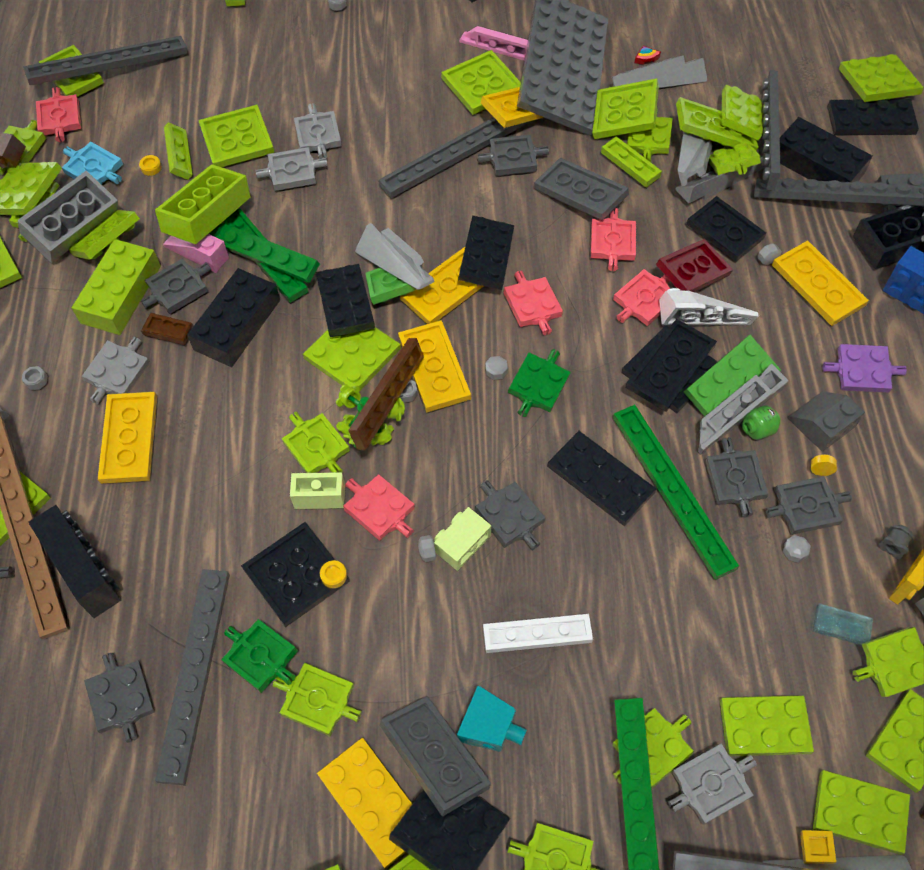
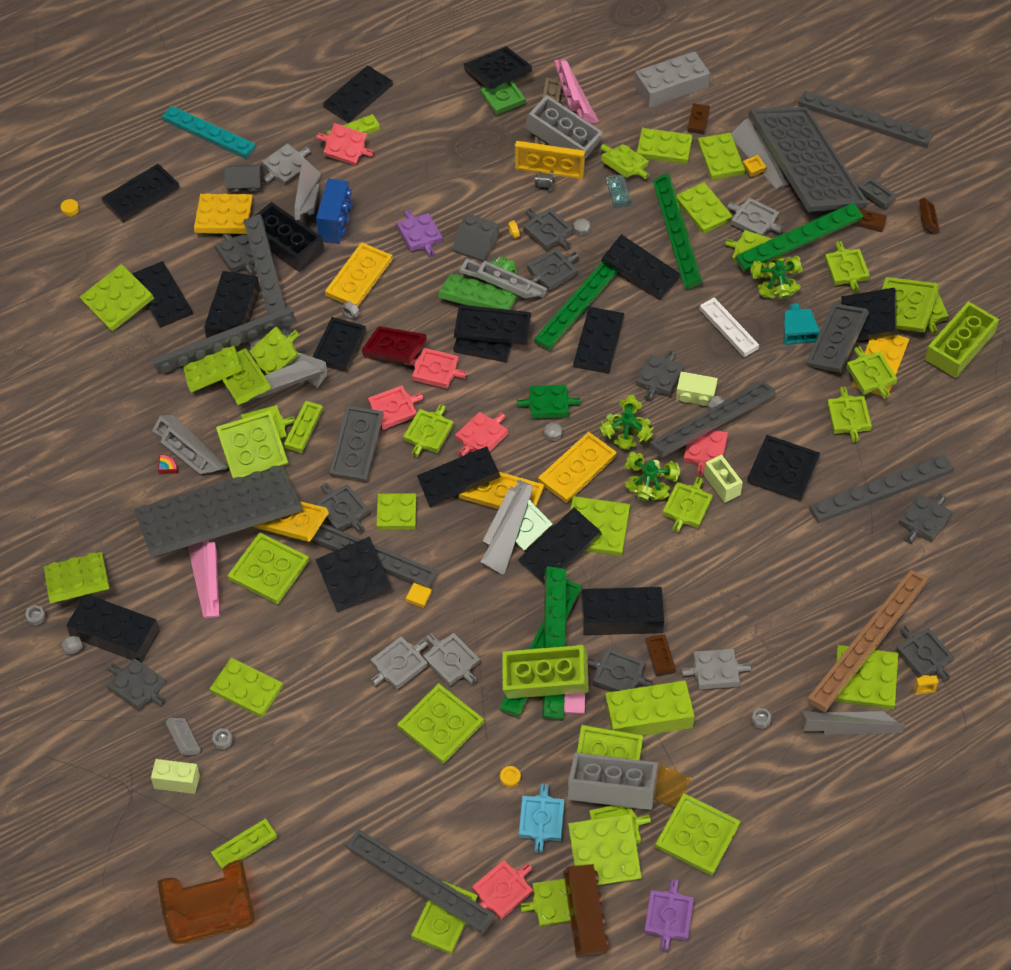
camera: 120 degrees left, 5 degrees down
black brick [28,505,122,618] -> none
yellow plate [98,392,157,484] -> none
lime plate [164,122,193,180] -> none
green plate [221,619,298,693] -> none
yellow tile [320,560,347,588] -> none
reddish brown plate [348,338,424,450] -> none
light grey tile [399,379,418,403] -> none
white wedge [659,288,758,325] -> none
none -> lime plate [209,658,283,718]
none -> black plate [315,536,392,613]
none -> lime plate [377,493,416,530]
none -> lime plate [403,404,454,457]
none -> yellow tile [405,583,432,608]
none -> lime plant [600,395,654,450]
none -> black plate [601,234,680,300]
none -> dark grey plate [650,381,775,457]
none -> green plate [652,172,703,290]
none -> clear yellow piece [654,765,691,809]
none -> lime plant [751,255,803,299]
none -> lime plate [846,346,897,399]

